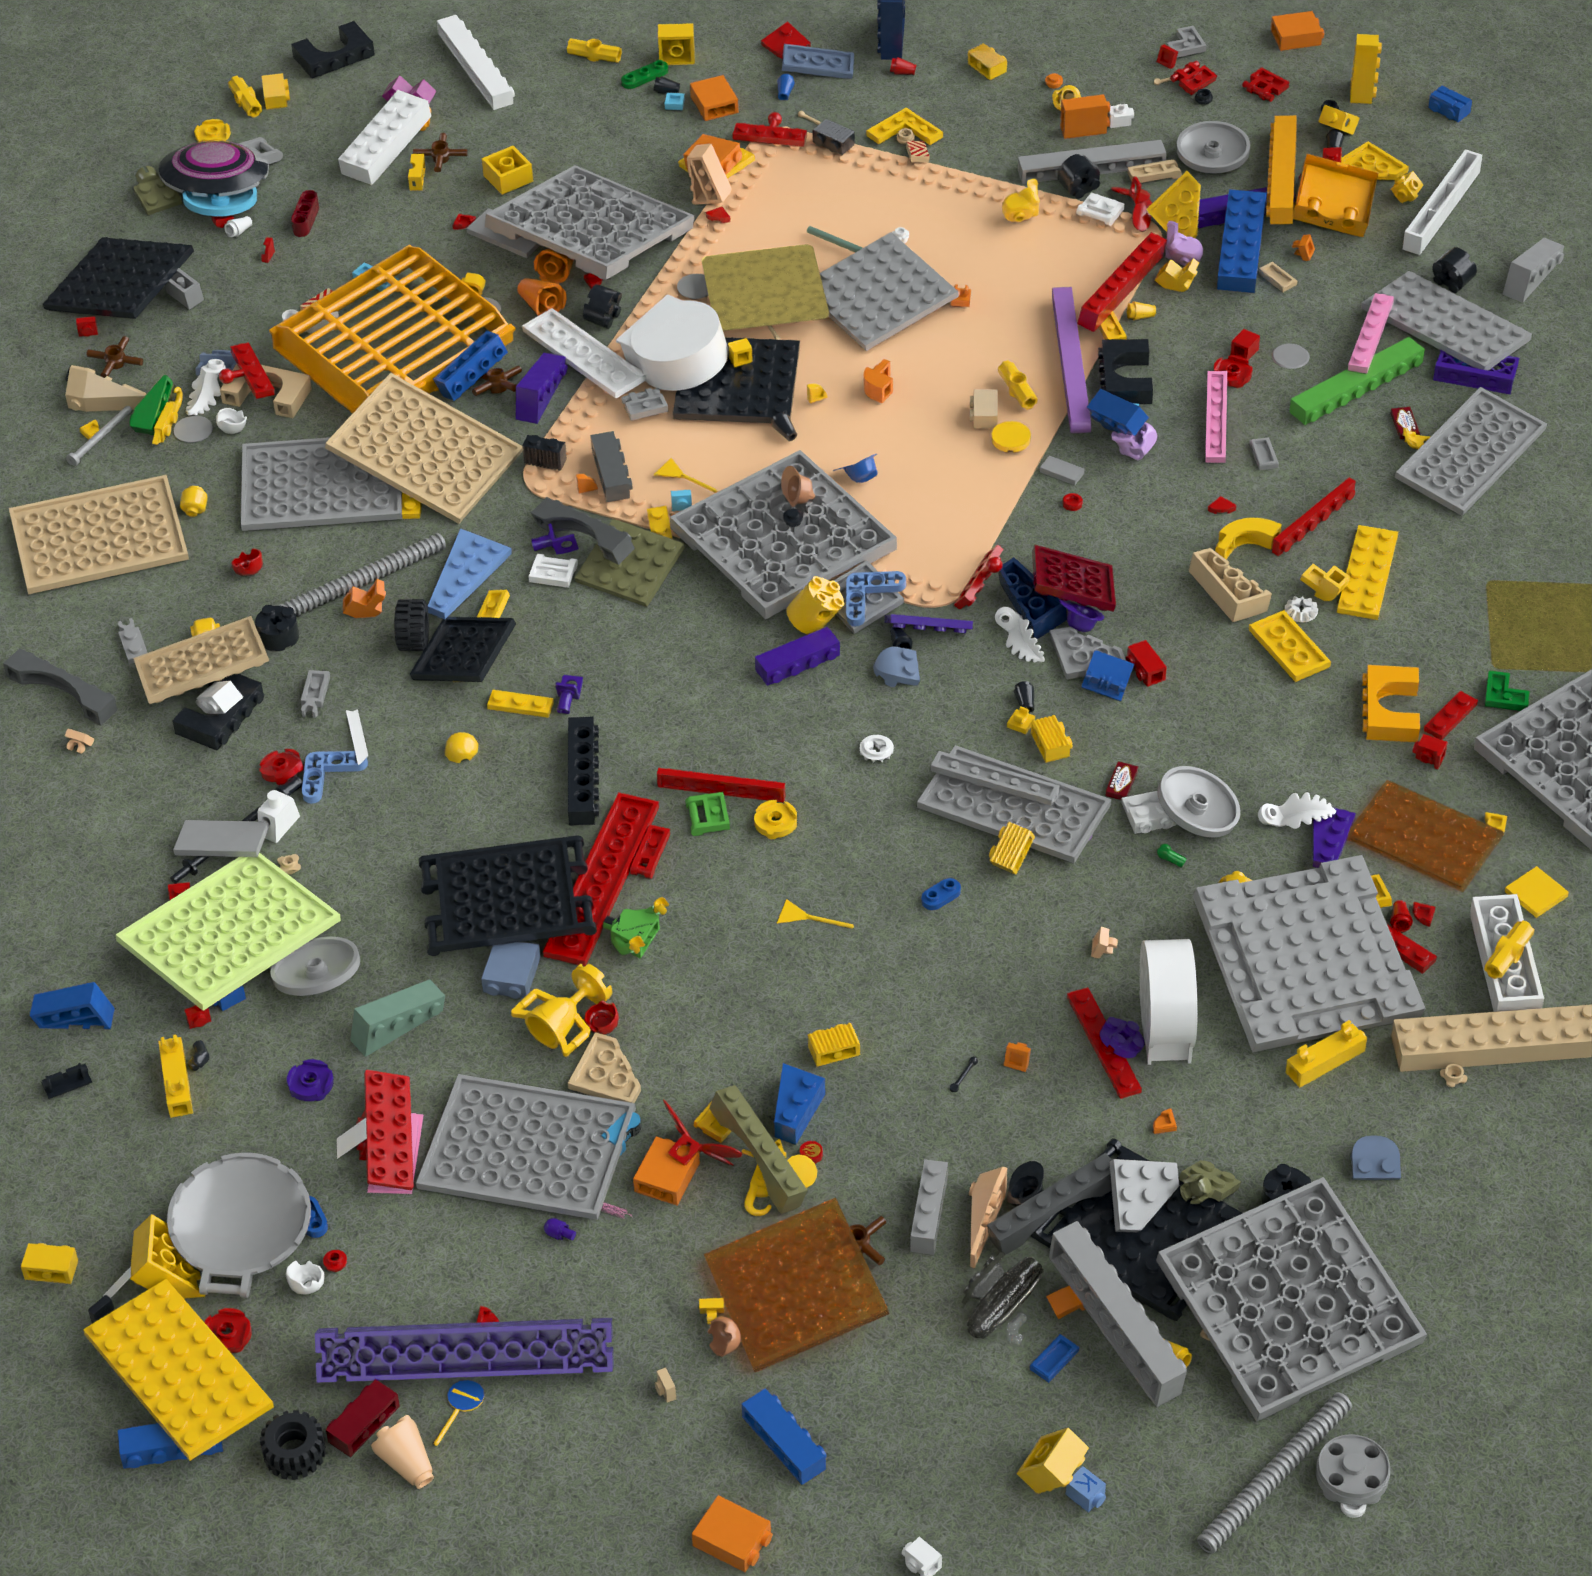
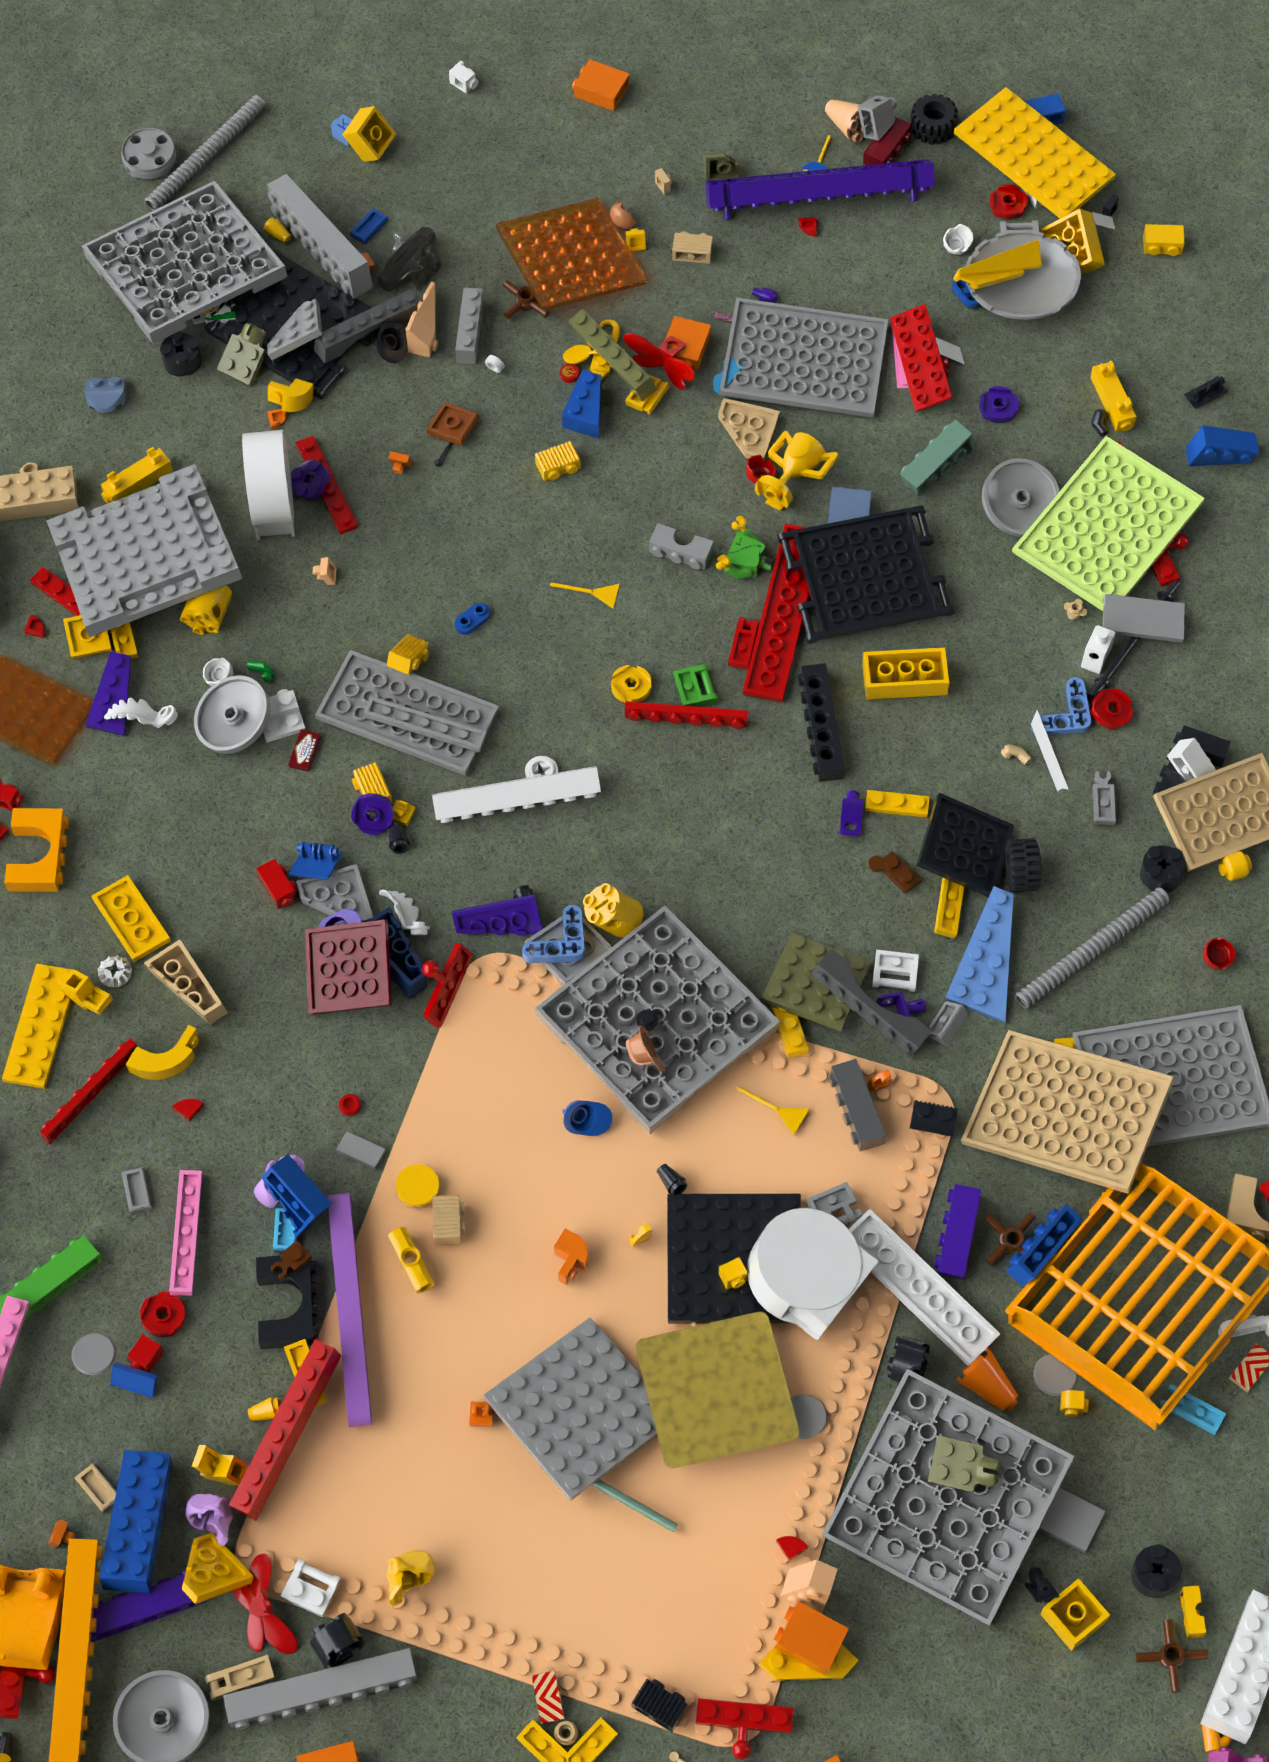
camera: 175 degrees right, 15 degrees up
red plate [323,1250,347,1272] -> none
orange brick [343,579,386,618] -> none
yellow hair [445,732,478,763] -> none
red tile [452,214,476,230] -> none
medium azure plate [671,490,692,511] -> none
blue brick [742,1388,827,1485] -> none
dark purple brick [755,627,840,686] -> none
sand blue slope [873,647,920,687] -> none
white plate [892,227,909,244] -> none
red cone [1390,900,1413,932] -> none
none -> blue tile [110,1362,158,1398]
none -> white hair [203,657,234,686]
none -> yellow brick [268,379,313,412]
none -> reddish brown plate [271,1240,312,1281]
none -> dark purple plate [351,793,394,835]
none -> dark orange plate [426,402,479,446]
none -> white brick [432,766,601,823]
none -> white tile [485,355,505,373]
none -> light grey arch [649,523,714,570]
none -> tan brick [672,231,713,264]
none -> olive slope [703,151,743,181]
none -> light grey torso [858,95,897,141]
none -> yellow brick [862,647,949,700]
none -> reddish brown hinge [868,851,921,894]
none -> light grey slope [928,1001,968,1047]
none -> olive plate [928,1435,1001,1493]
none -> yellow wedge [953,240,1042,290]
none -> tan arm [1001,744,1032,766]
none -> black hinge [1024,1567,1059,1603]
none -> black brick [1131,1544,1182,1598]

